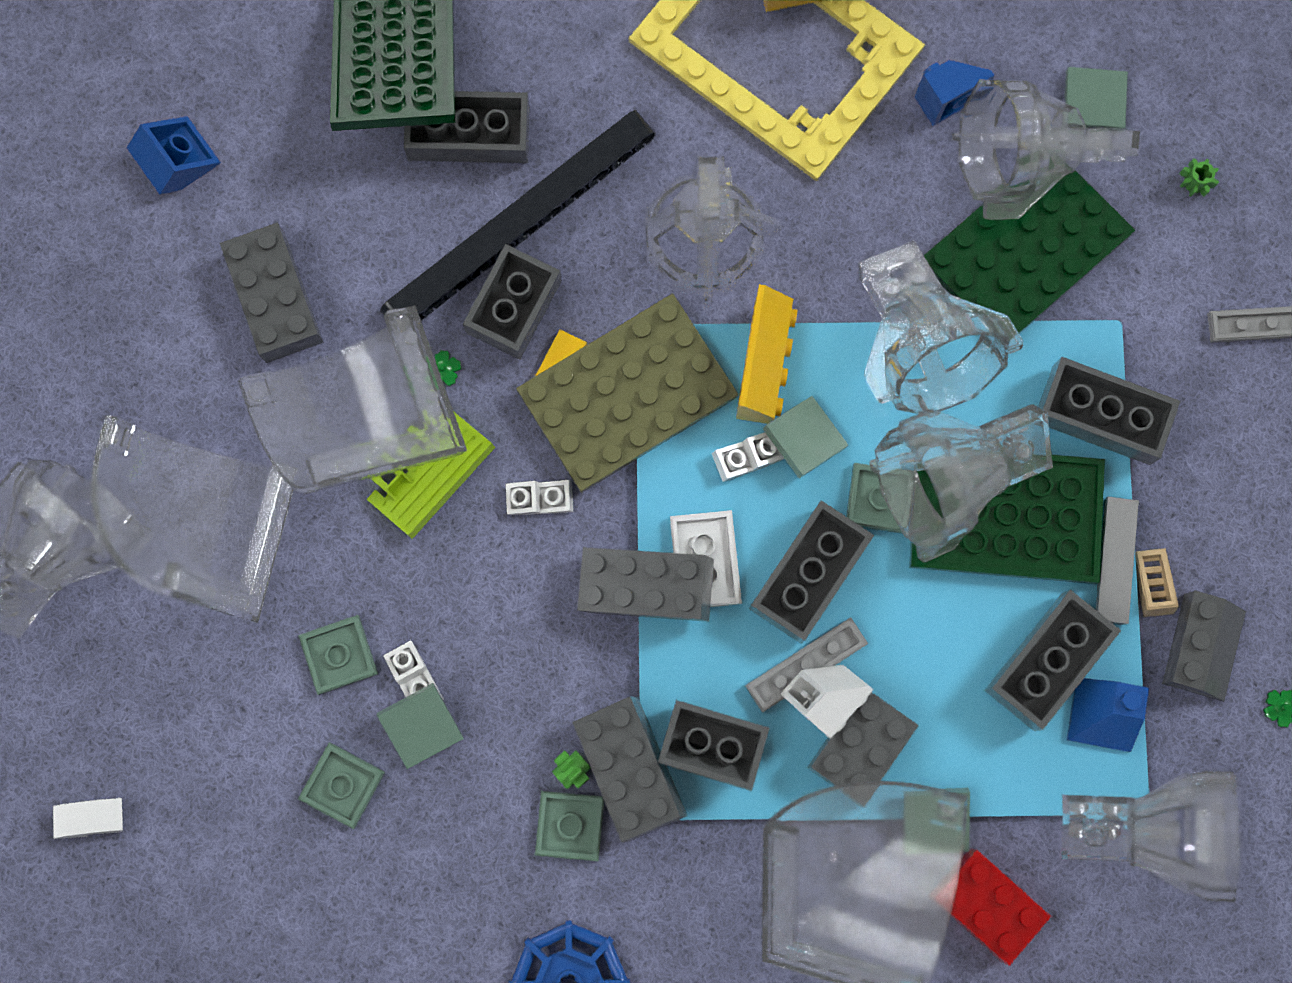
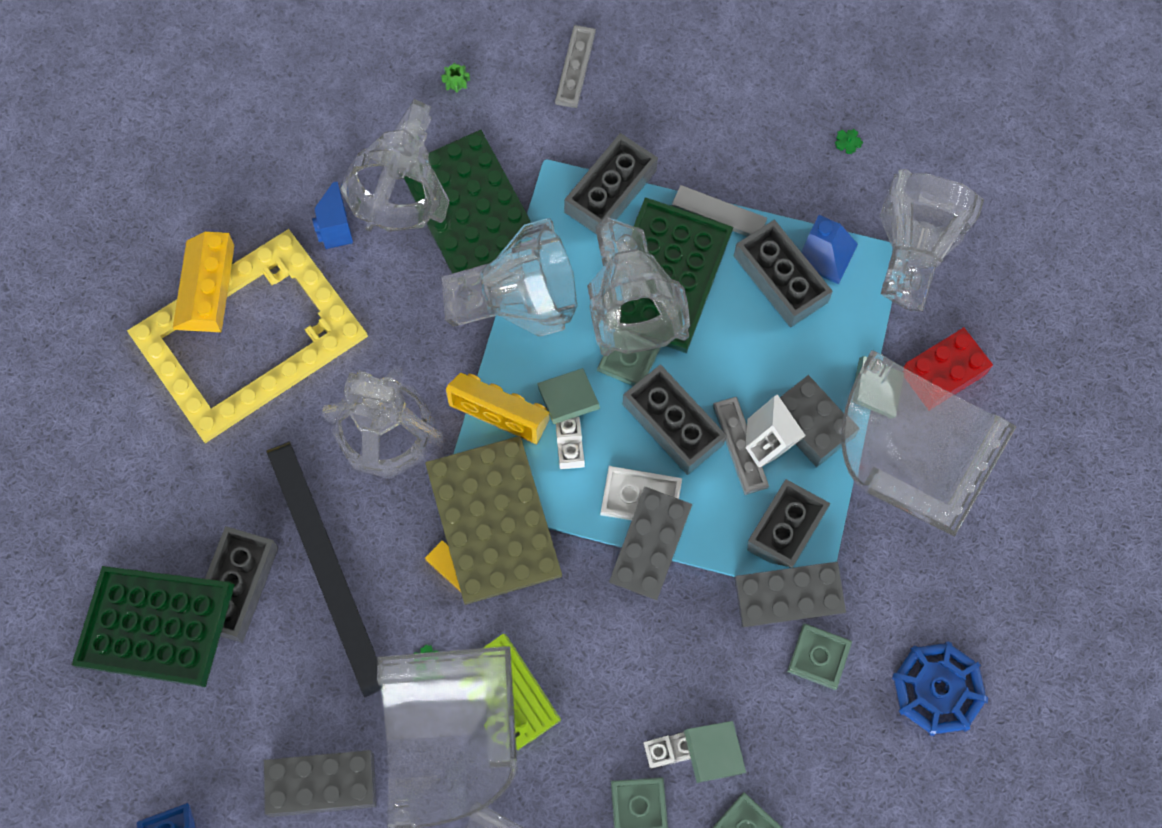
camera: 75 degrees left, 10 degrees down
dark grey brick [463,244,562,360] -> none
white slope [506,480,573,515] -> none
bright green gear [552,750,591,789] -> none
sand green tile [1063,67,1128,132] -> none
tan slope [1135,548,1179,617] -> none
dark grey slope [1162,590,1246,702] -> none

